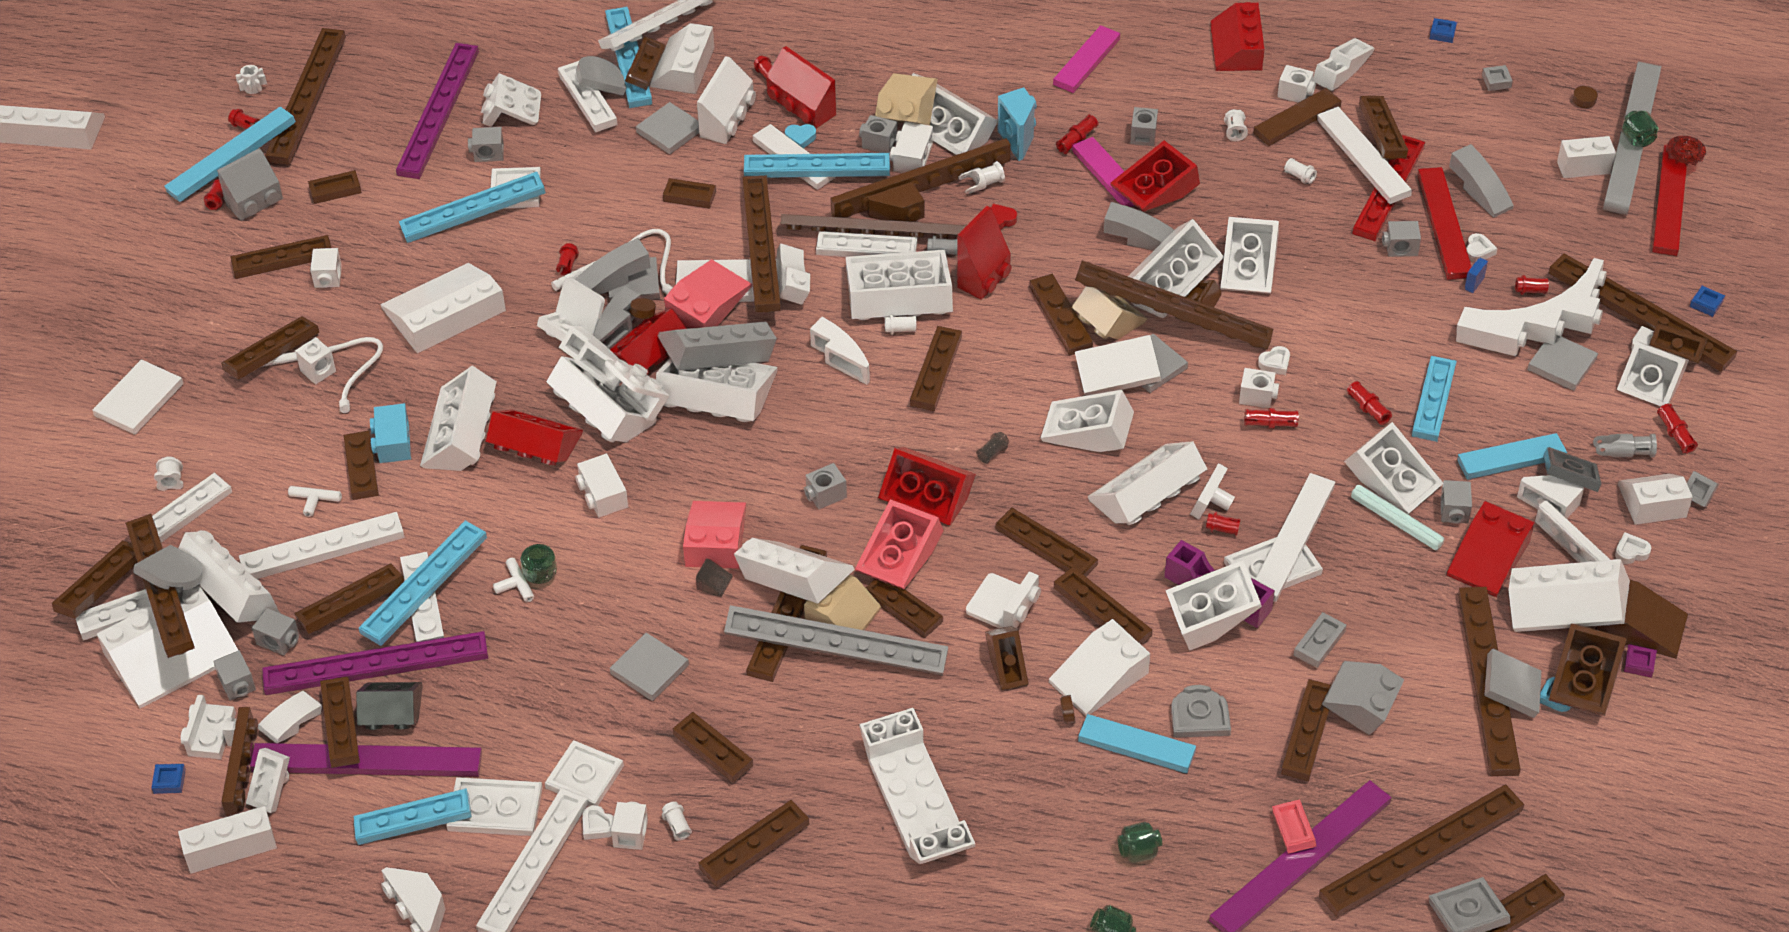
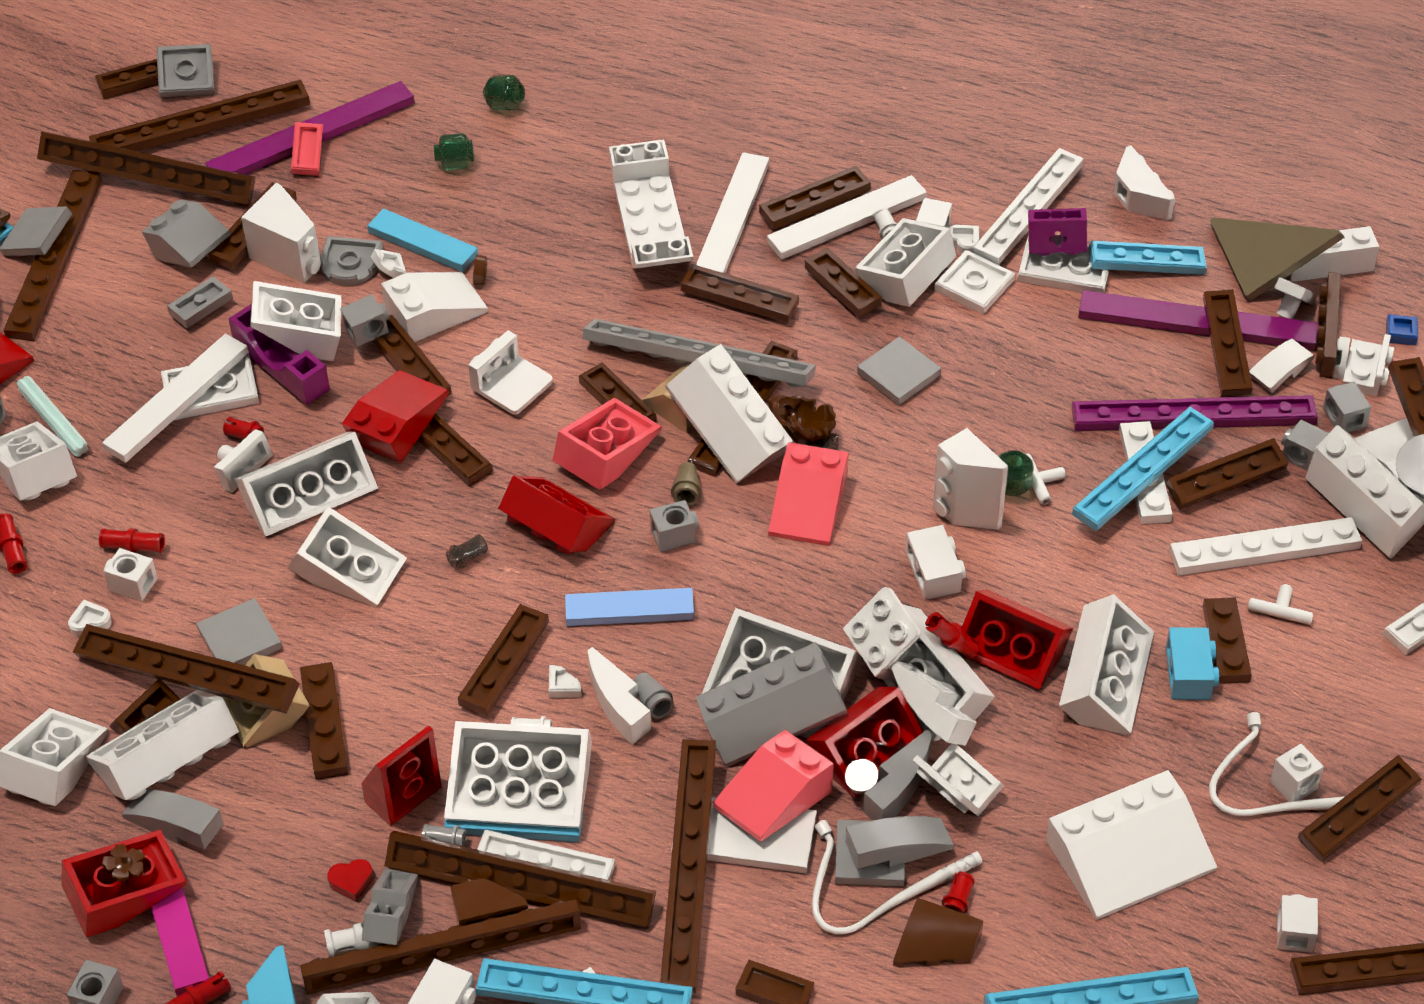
camera: 170 degrees left, 0 degrees up
pearl dark grey slope [356,682,423,730] -> none
white slope [776,243,810,304] -> none
reddish brown slope [985,626,1029,690] -> none
white tile [1075,335,1161,396] -> none
none -> reddish brown plate [37,131,256,204]
none -> reddish brown plant [102,844,145,881]
none -> white slope [241,183,321,283]
none -> light grey brick [340,294,390,347]
none -> red slope [342,370,449,464]
none -> light grey slope [362,868,419,945]
none -> white tile [371,249,406,278]
none -> white tile [549,665,582,698]
none -> light blue tile [565,588,694,626]
none -> light grey cone [634,673,674,719]
none -> dark tan cone [671,462,701,506]
none -> reddish brown plate [680,264,799,323]
none -> white tile [696,153,769,273]
none -> white tile [767,175,927,260]
none -> reddish brown hair [767,395,836,443]
none -> white slope [855,218,957,307]
none -> reddish brown slope [893,897,983,968]
none -> red pin [925,612,980,659]
none -> white slope [933,428,1008,530]
none -> magenta brick [1028,208,1087,256]
none -> dark tan tile [1210,217,1345,301]

